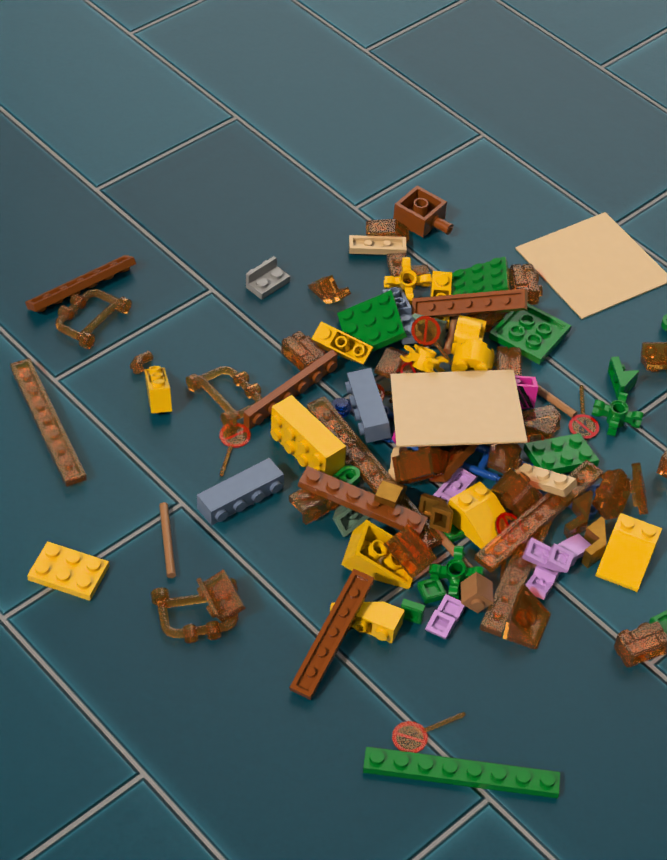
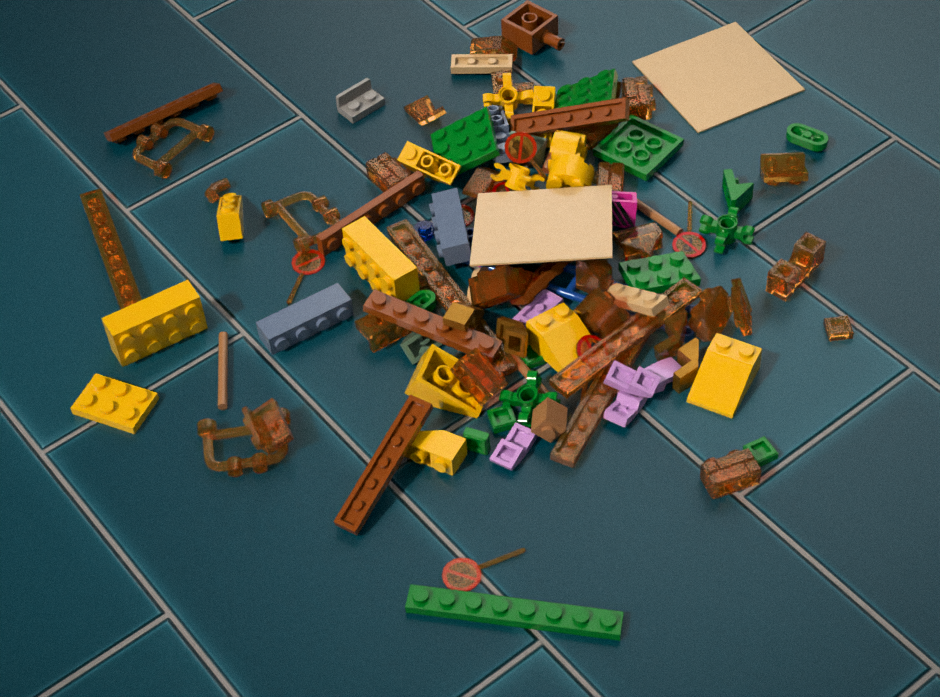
camera: 10 degrees right, 0 degrees up
clear orange slope [503,584,551,649] -> none
none -> yellow brick [101,280,208,367]

